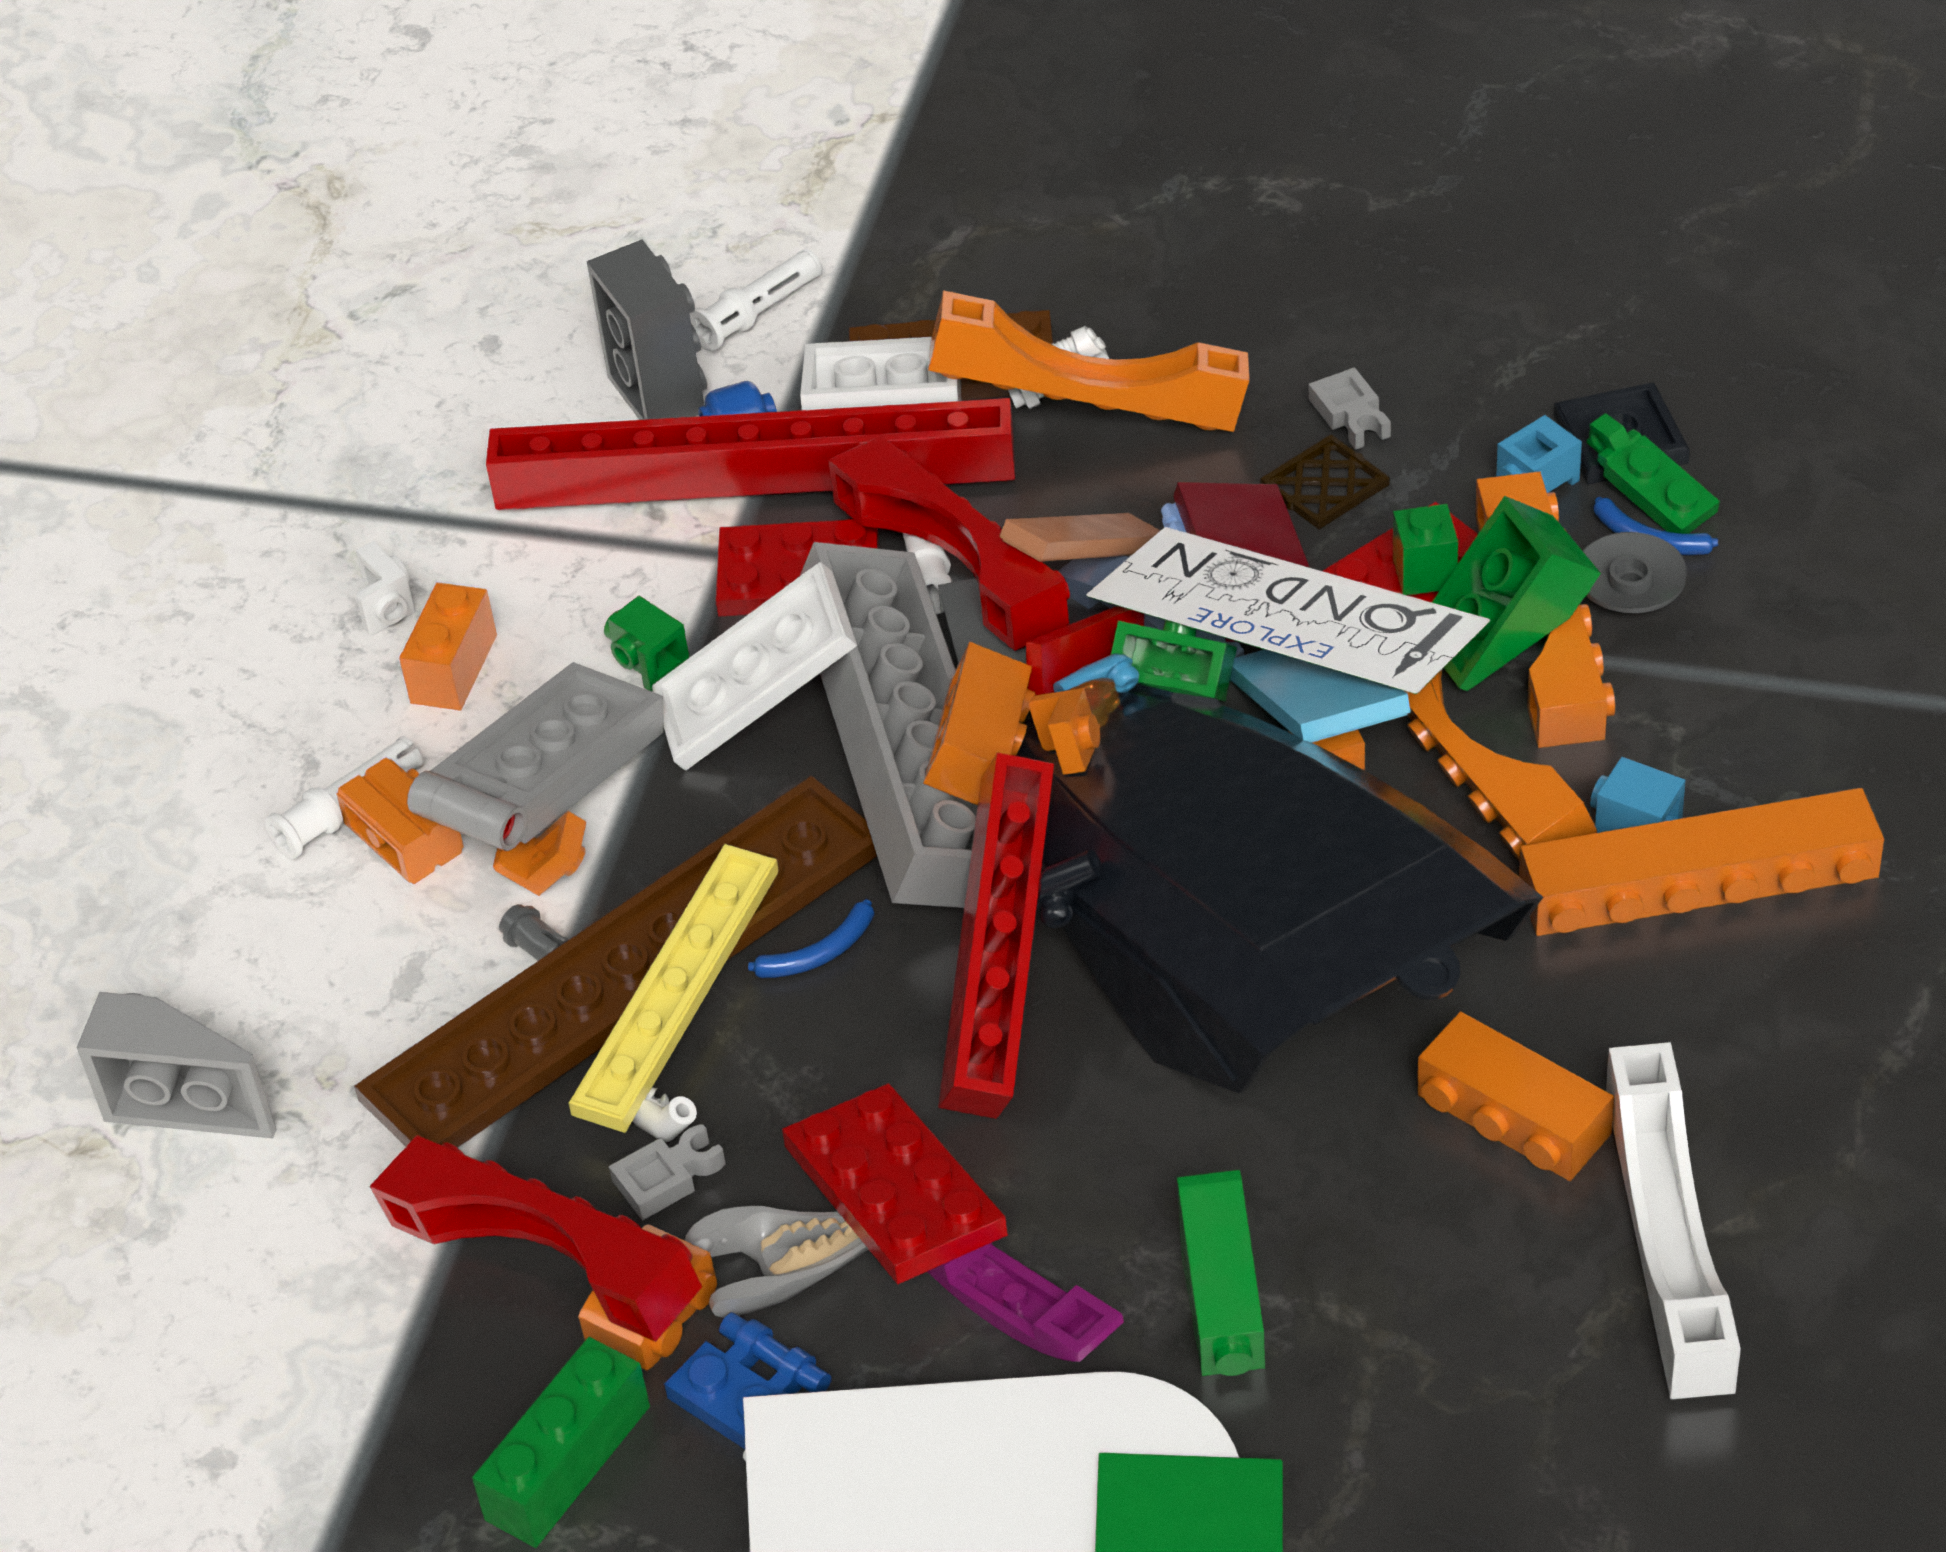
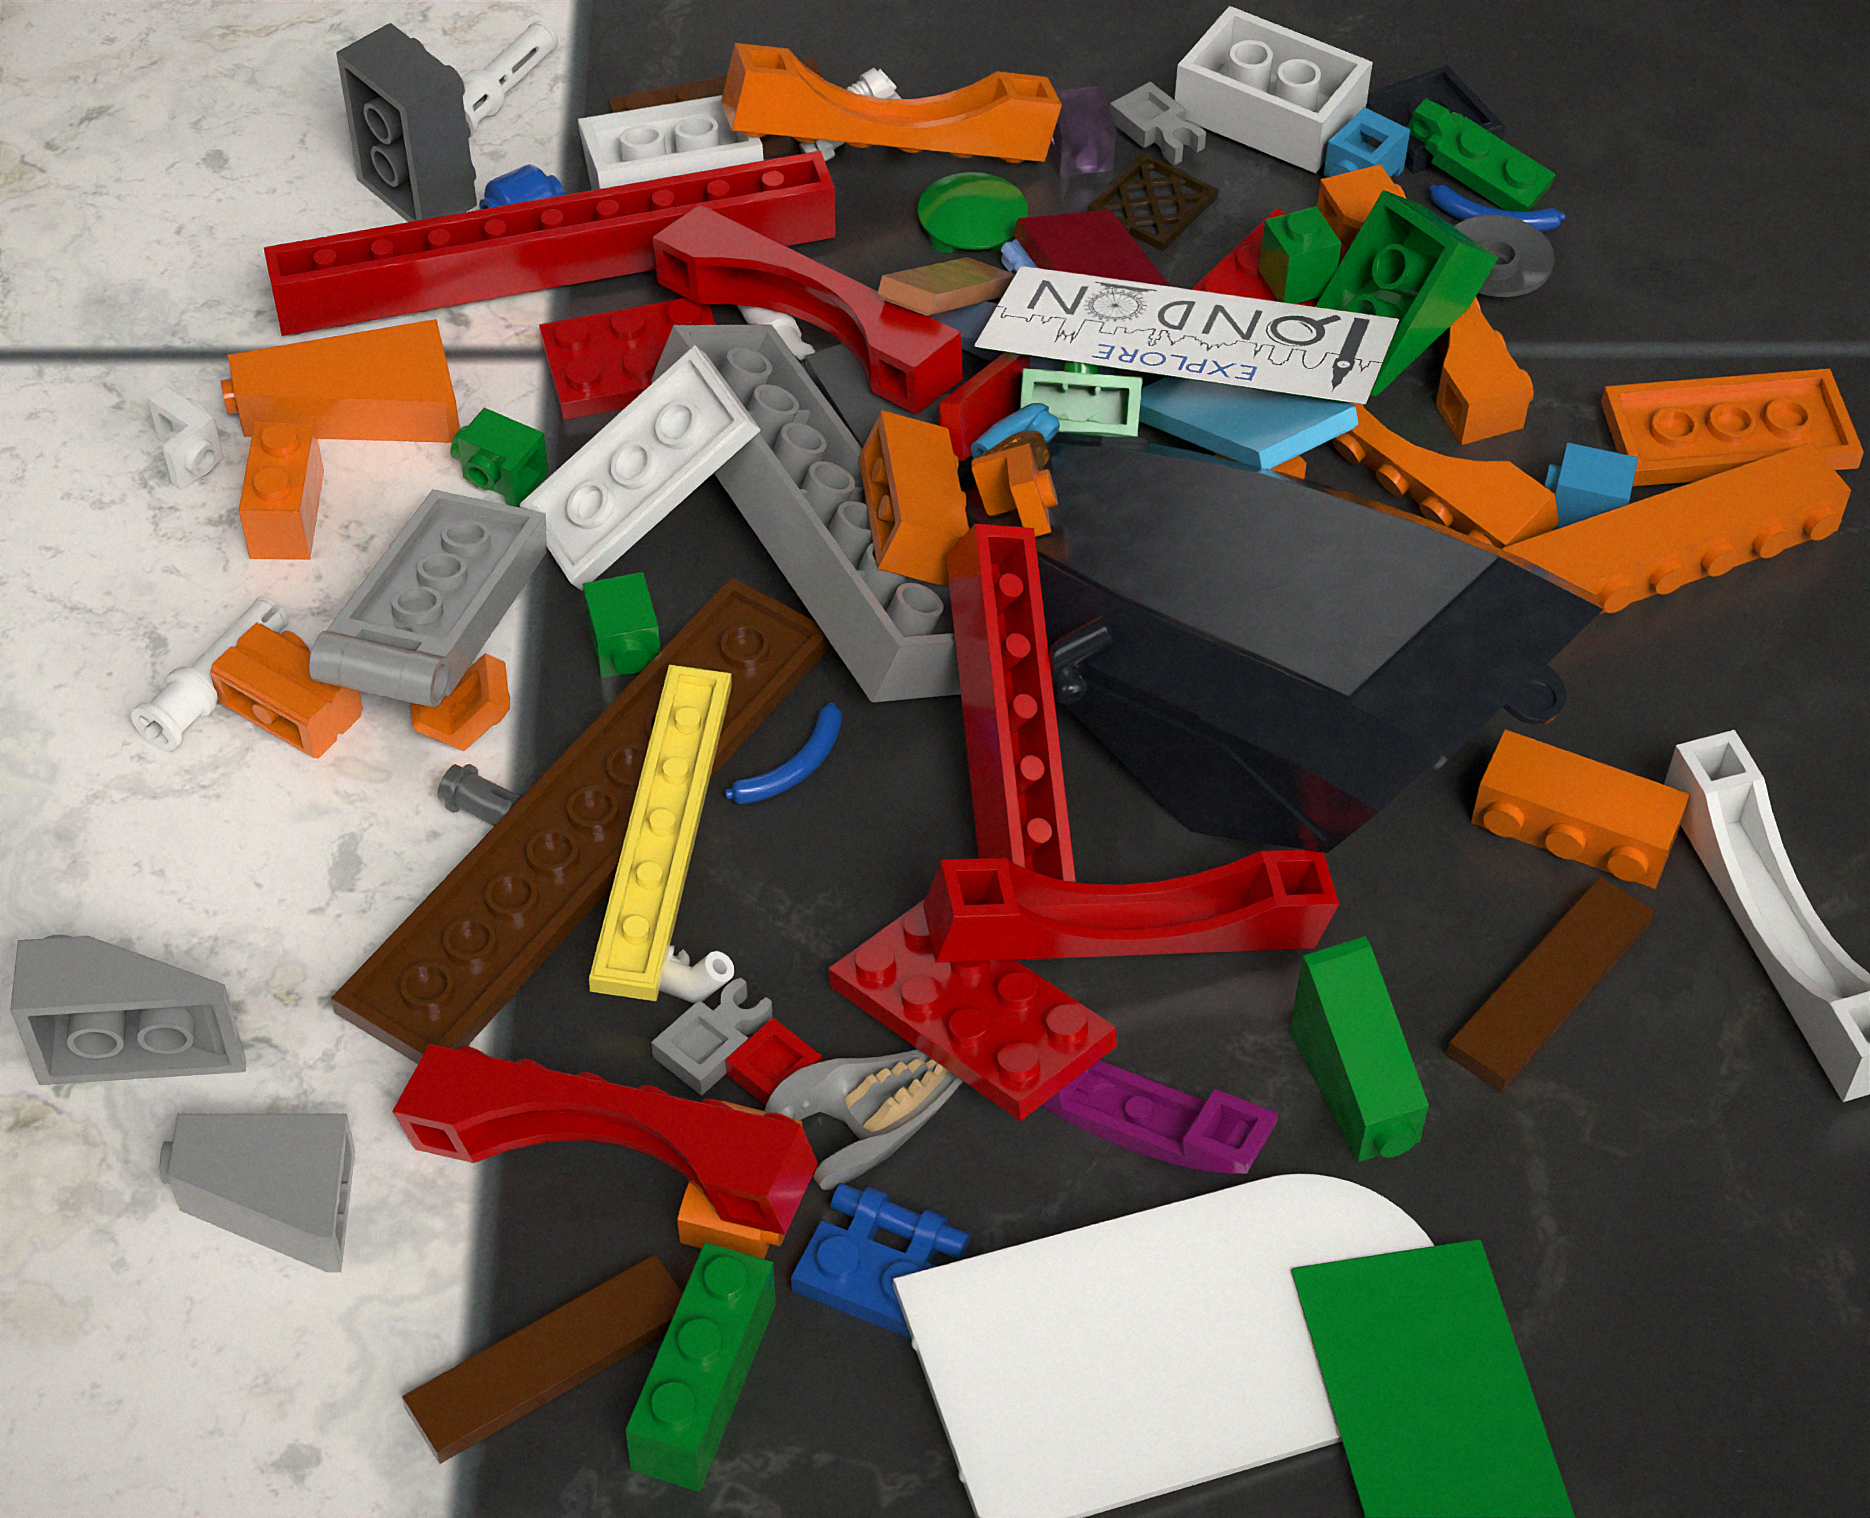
camera: 20 degrees left, 5 degrees up
none -> light grey slope [160,1113,355,1272]
none -> orange slope [220,319,460,443]
none -> reddish brown tile [402,1254,683,1464]
none -> green brick [582,572,661,679]
none -> red plate [725,1018,823,1106]
none -> green dish [918,172,1028,253]
none -> red arch [923,850,1340,963]
none -> clear purple brick [1050,86,1116,177]
none -> white brick [1175,6,1373,173]
none -> reddish brown tile [1447,877,1655,1092]
none -> orange plate [1601,368,1864,487]

